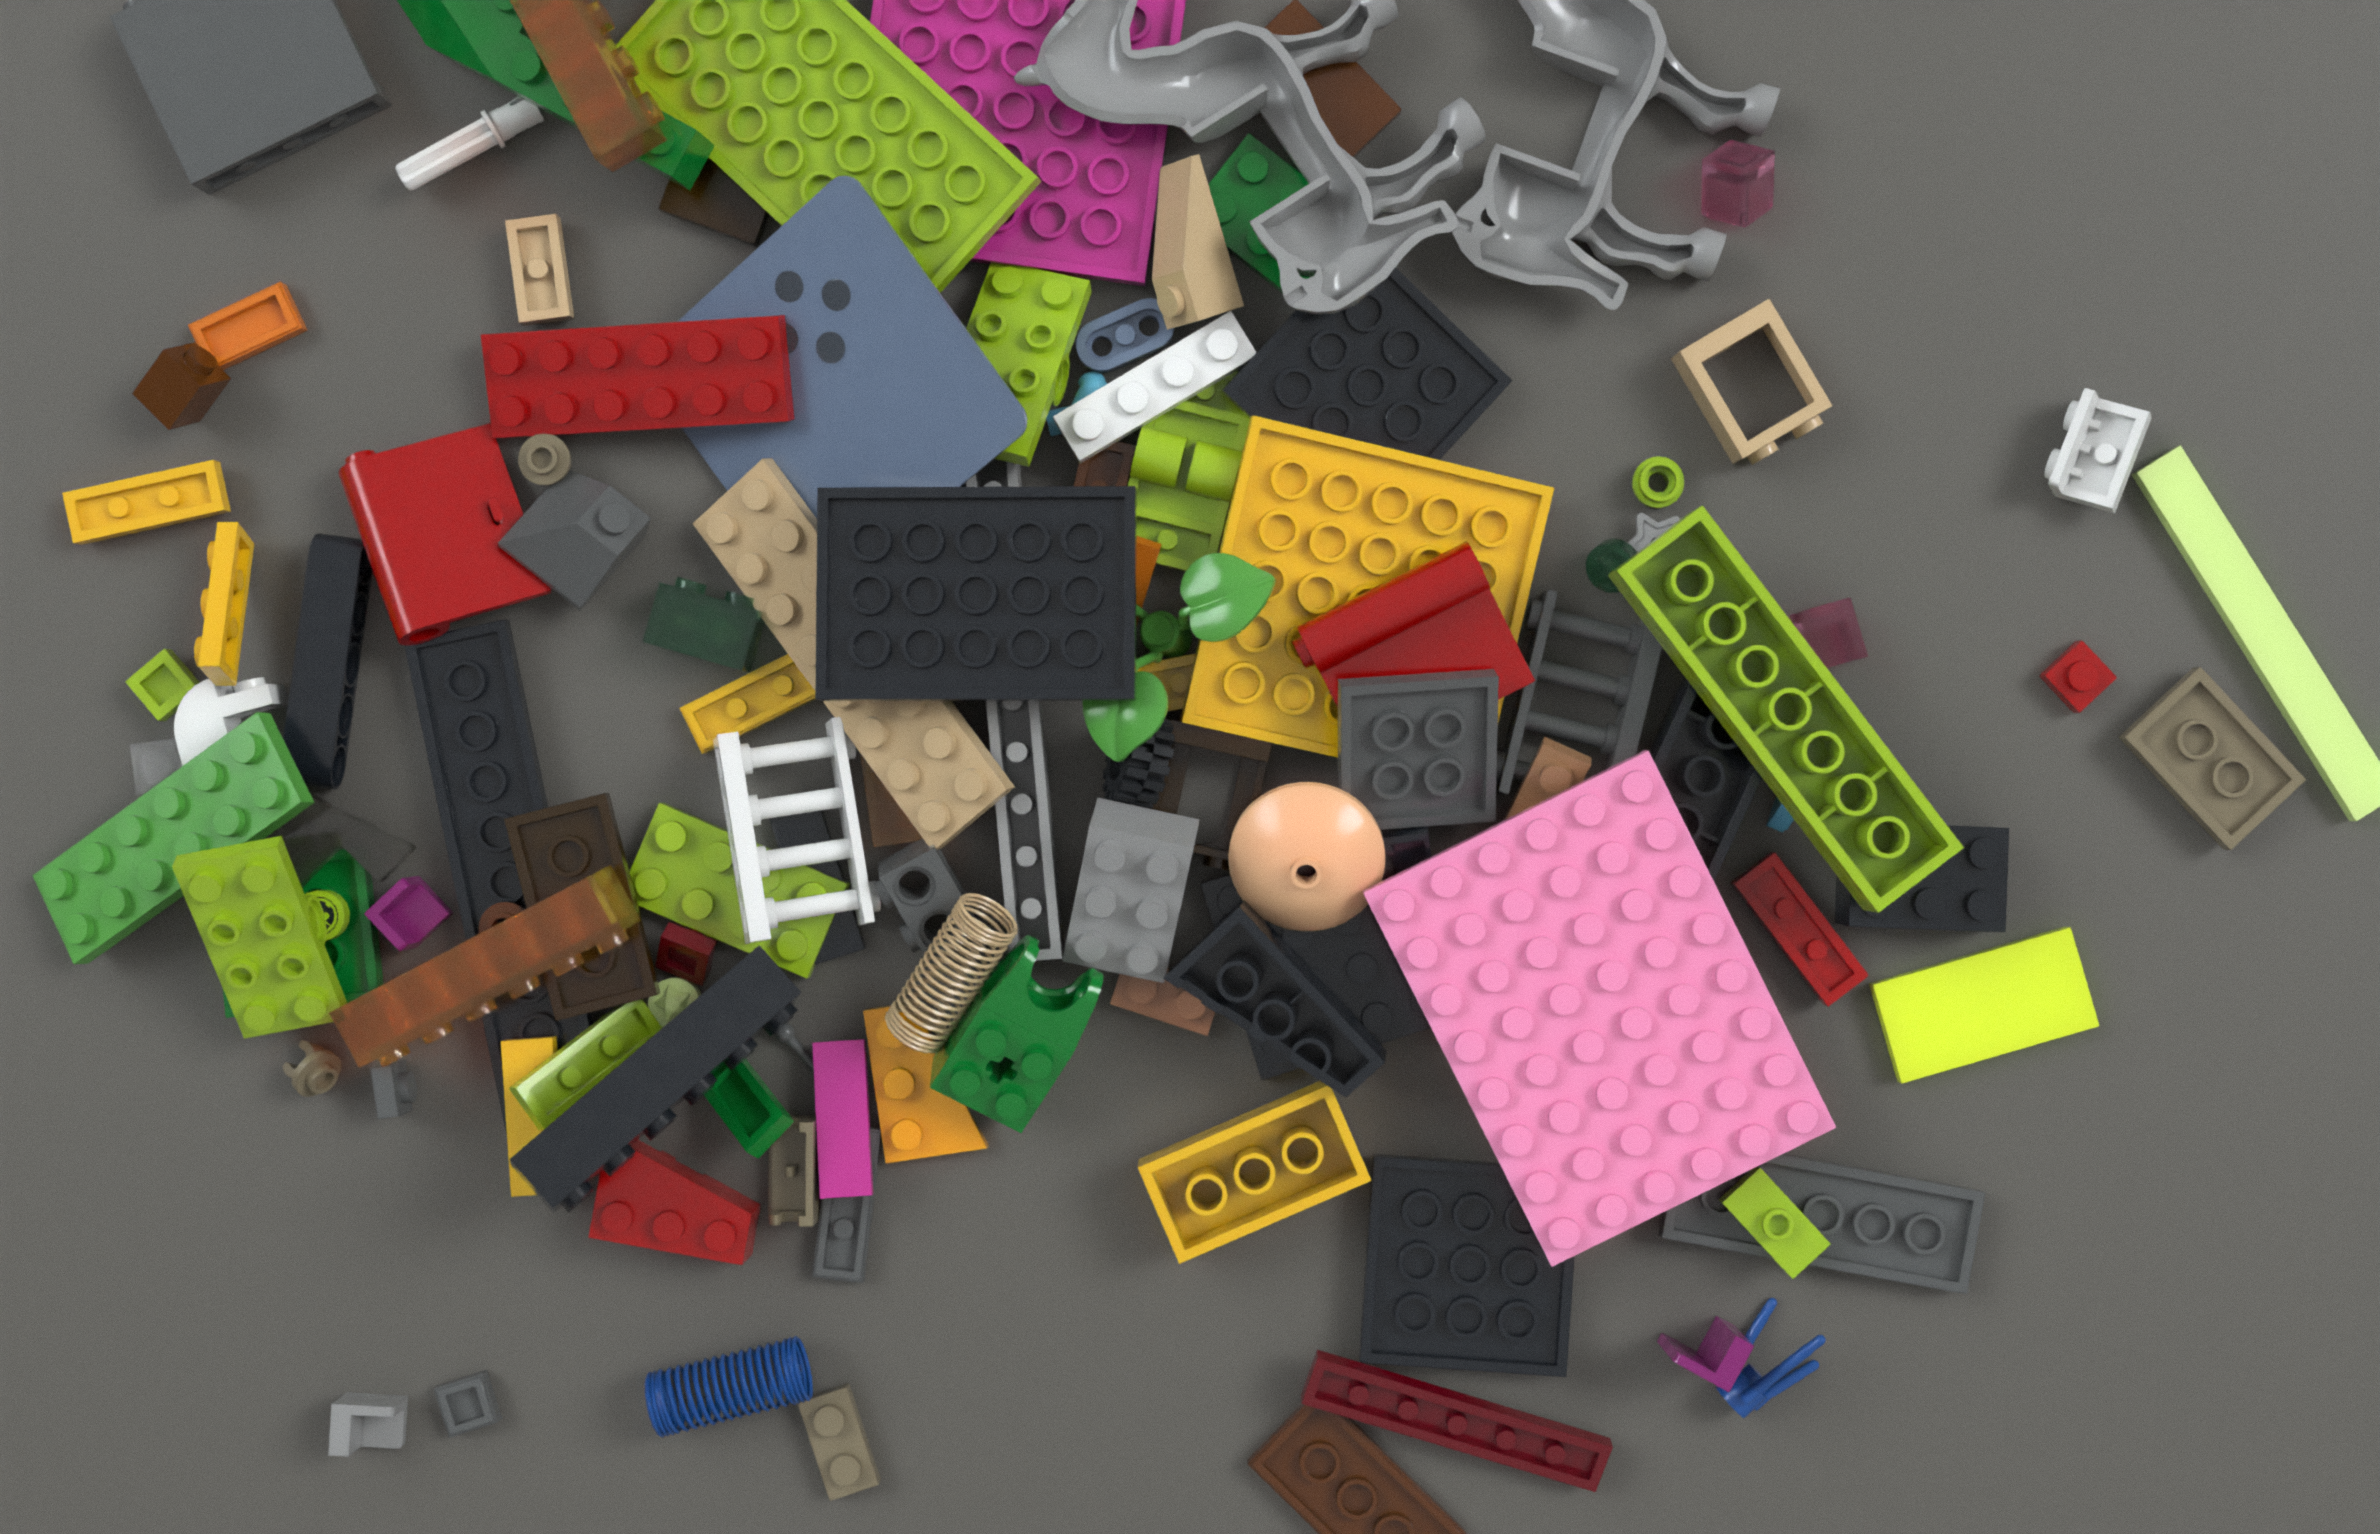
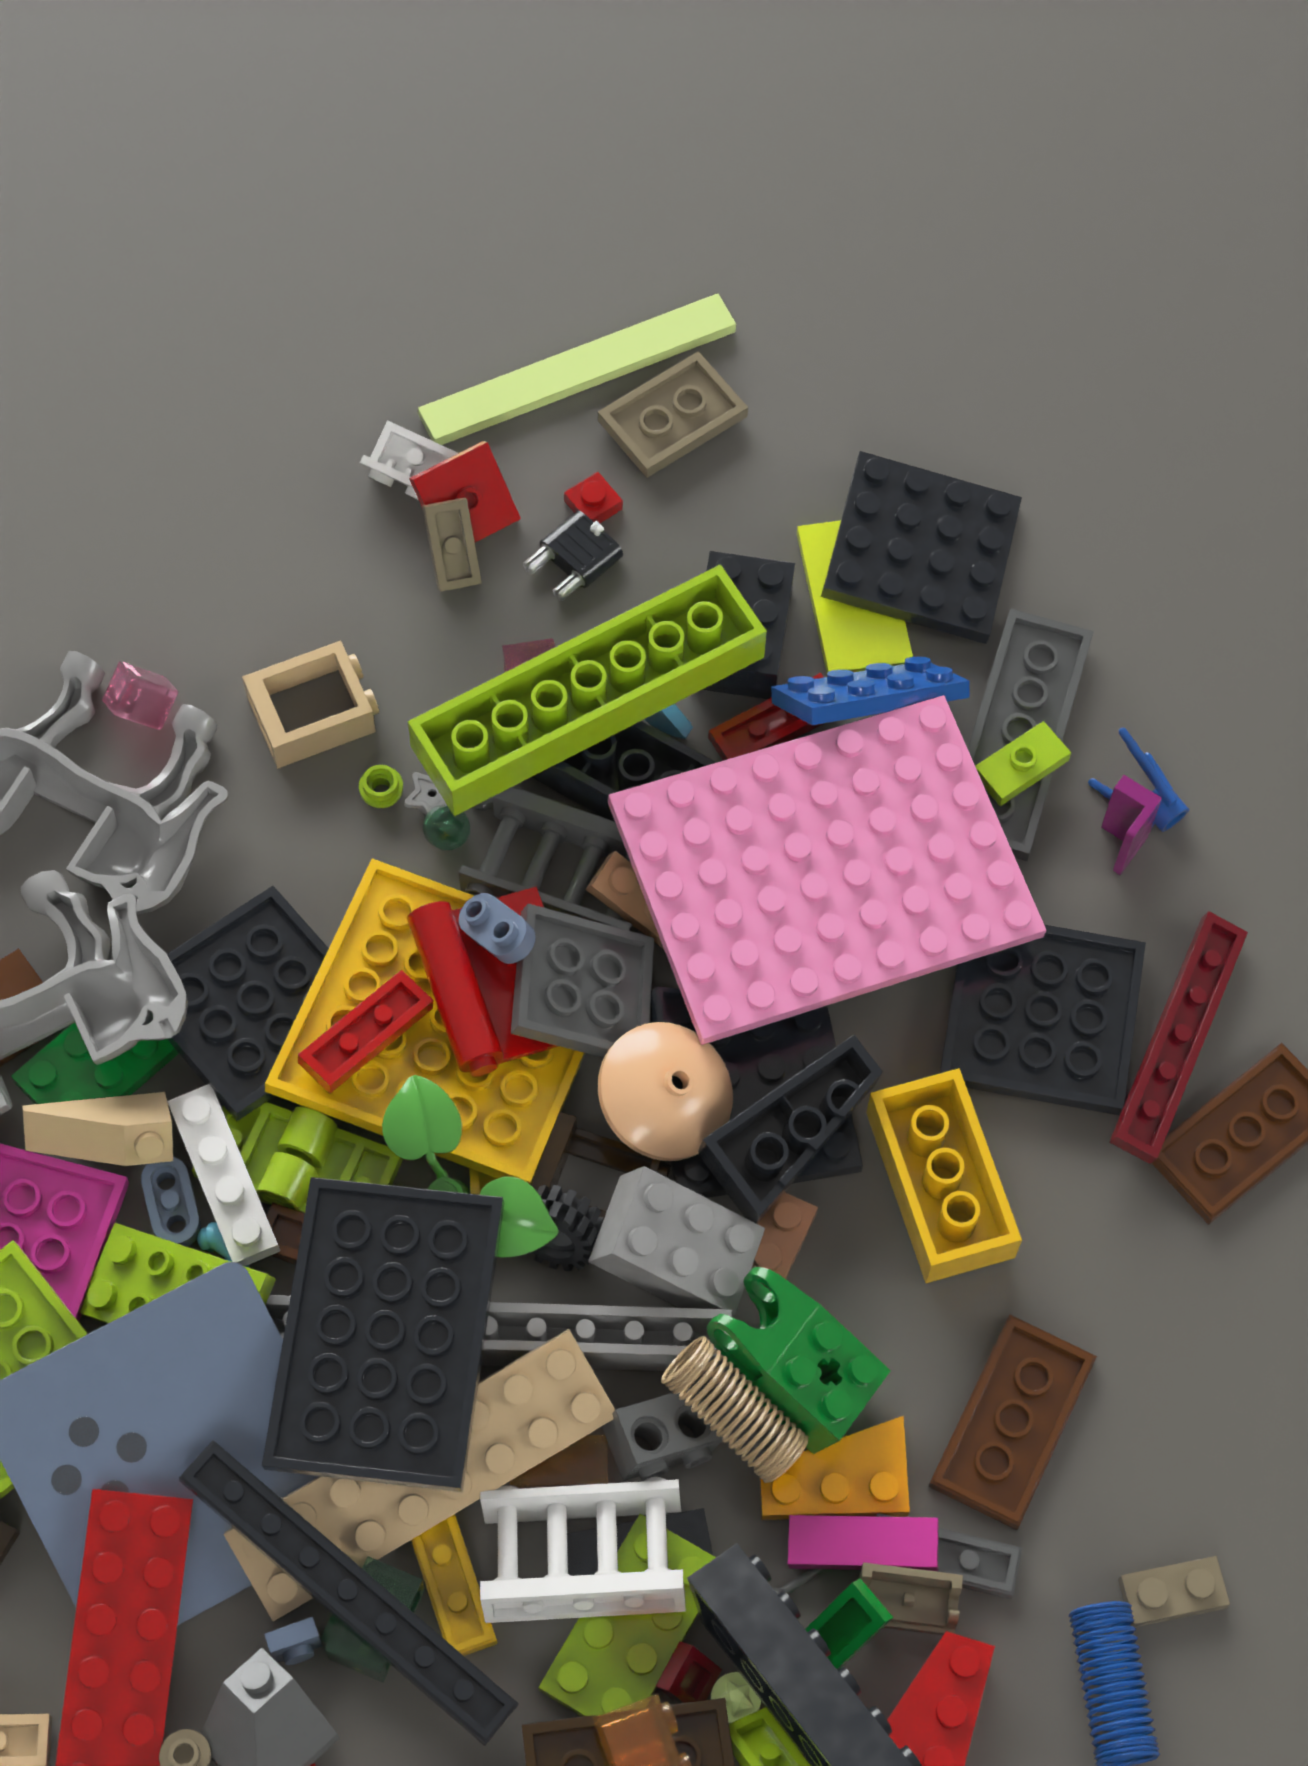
camera: 90 degrees left, 25 degrees down
none -> black tile [179,1440,519,1746]
none -> sand blue plate [264,1617,323,1665]
none -> red plate [298,970,434,1094]
none -> red plate [409,441,521,543]
none -> dark tan plate [422,498,482,592]
none -> sand blue plate [459,893,536,964]
none -> black piece [523,510,623,601]
none -> blue plate [771,657,970,725]
none -> black plate [821,451,1022,644]
none -> reddish brown tile [928,1314,1097,1530]

